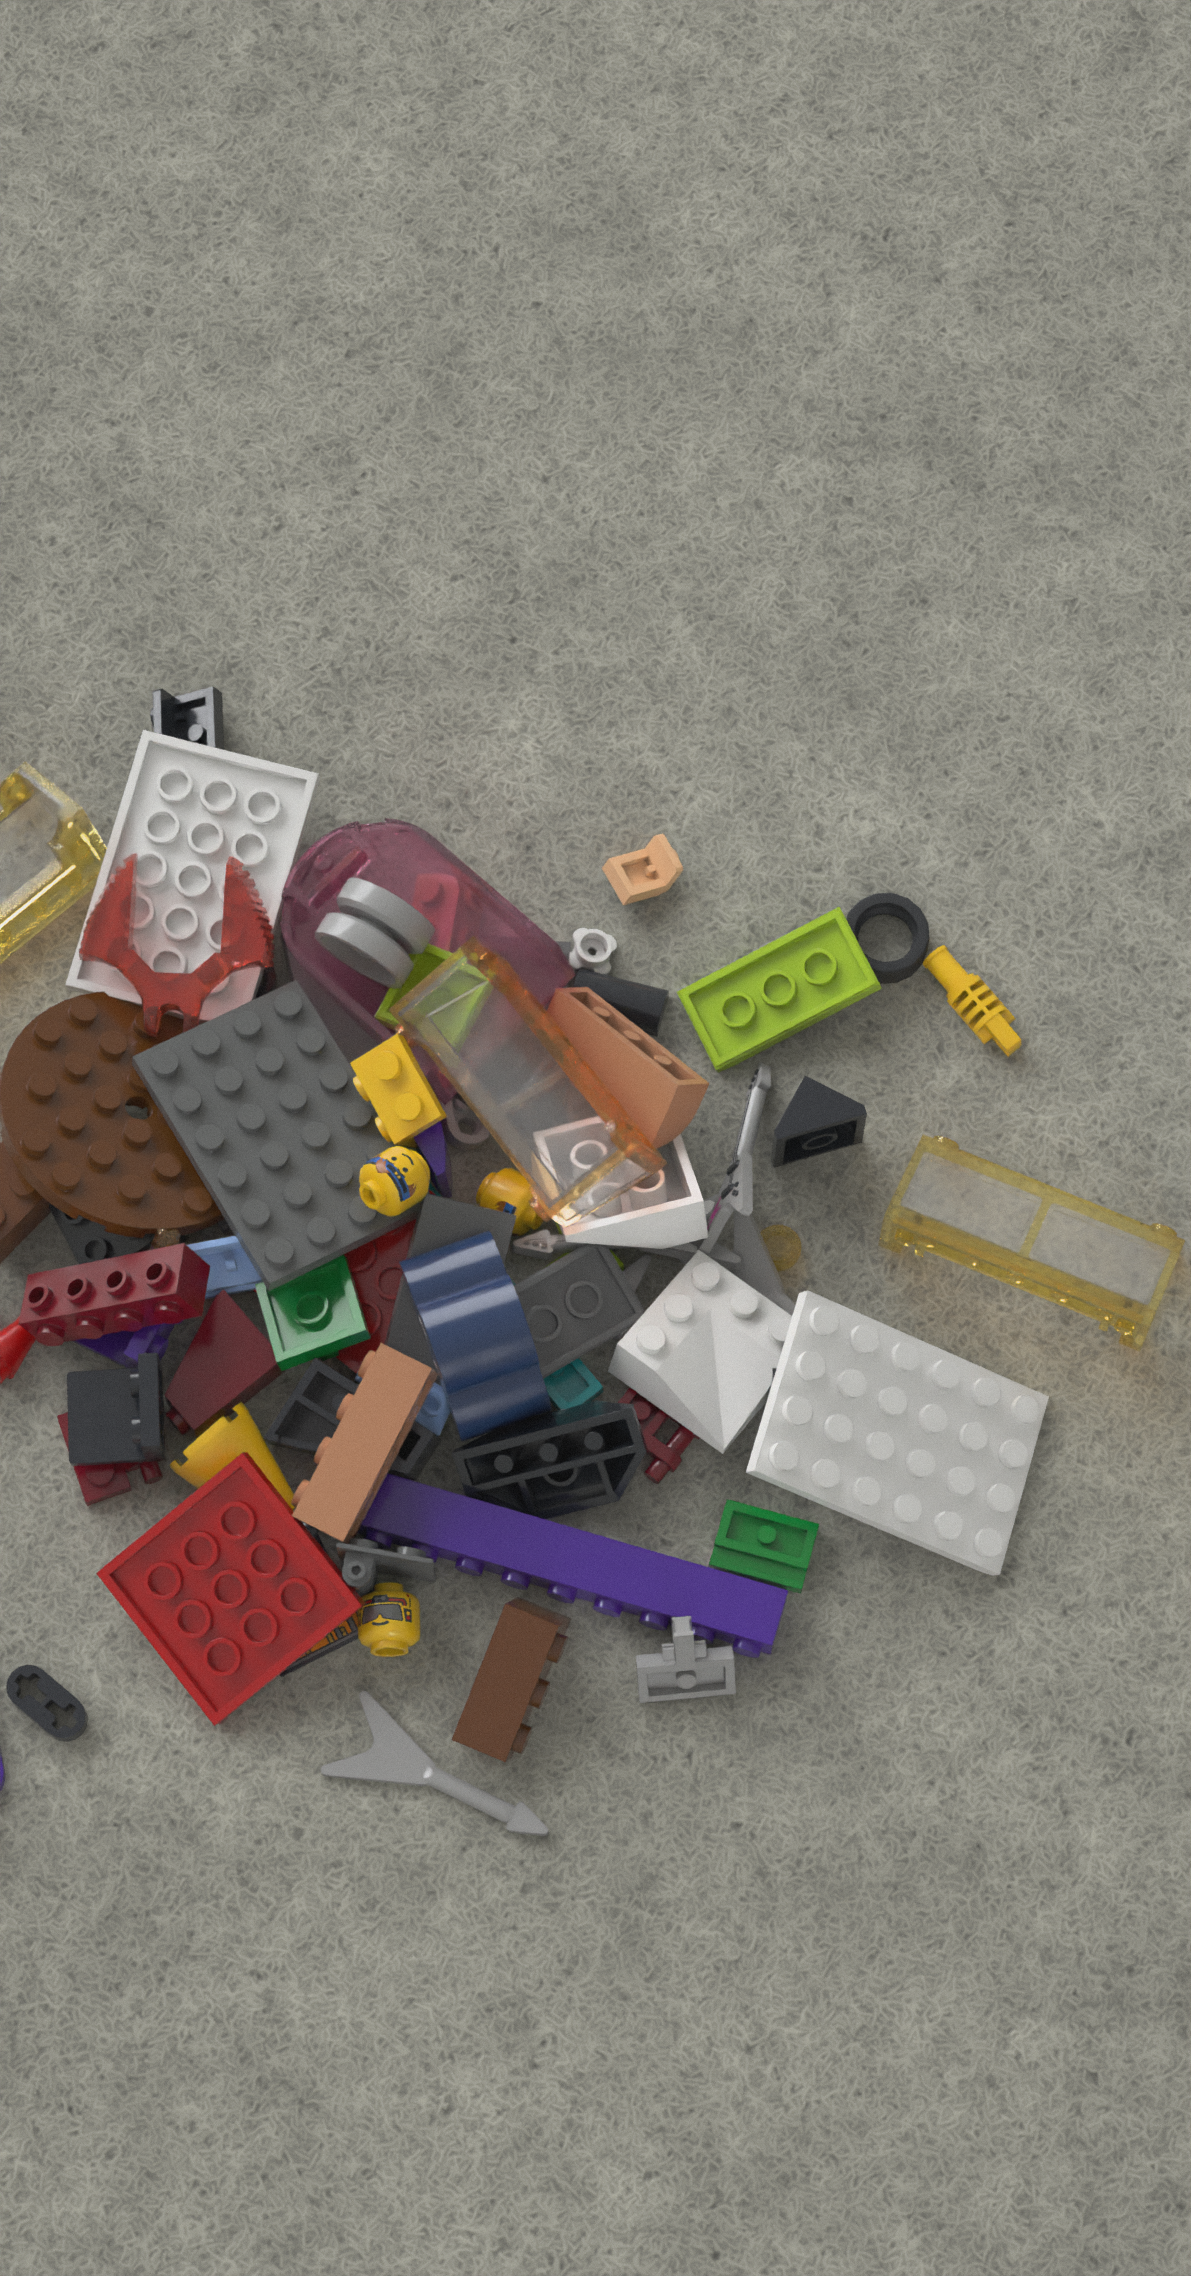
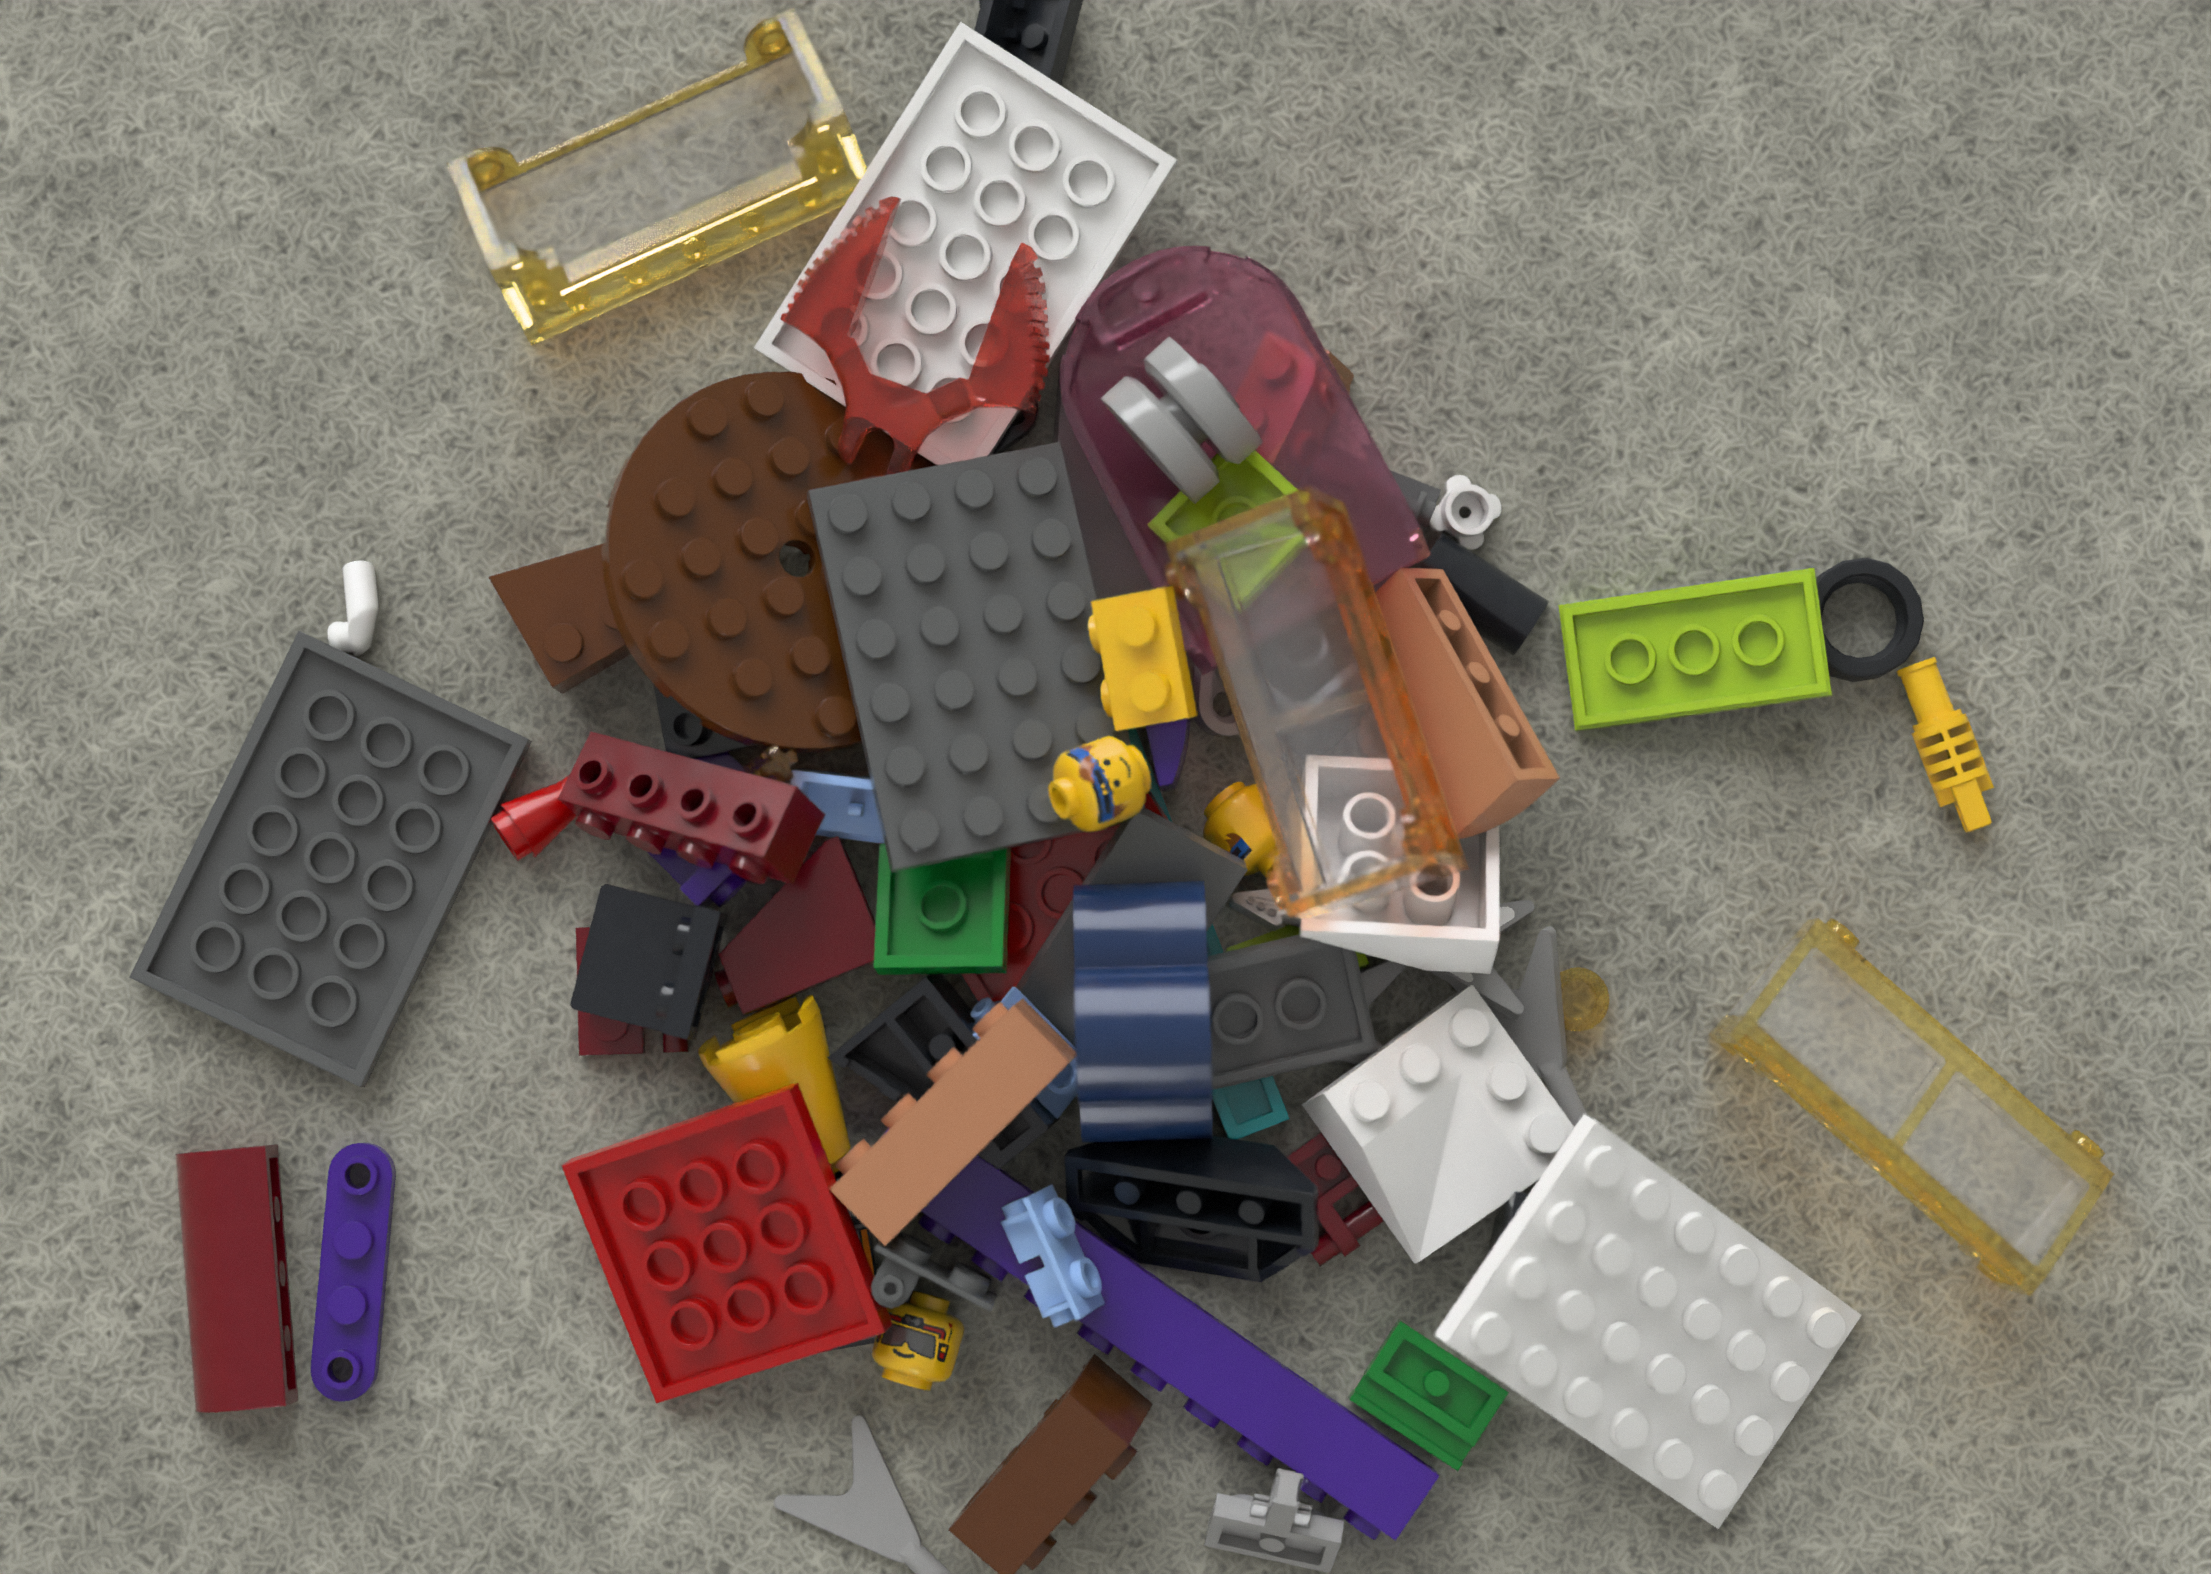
camera: 15 degrees right, 15 degrees up
black beam [6,1665,88,1742] -> none
light nougat bracket [602,833,683,905] -> none
light grey piece [697,1062,771,1255] -> none
black slope [771,1076,867,1168] -> none
none -> light blue hinge [1001,1184,1105,1328]

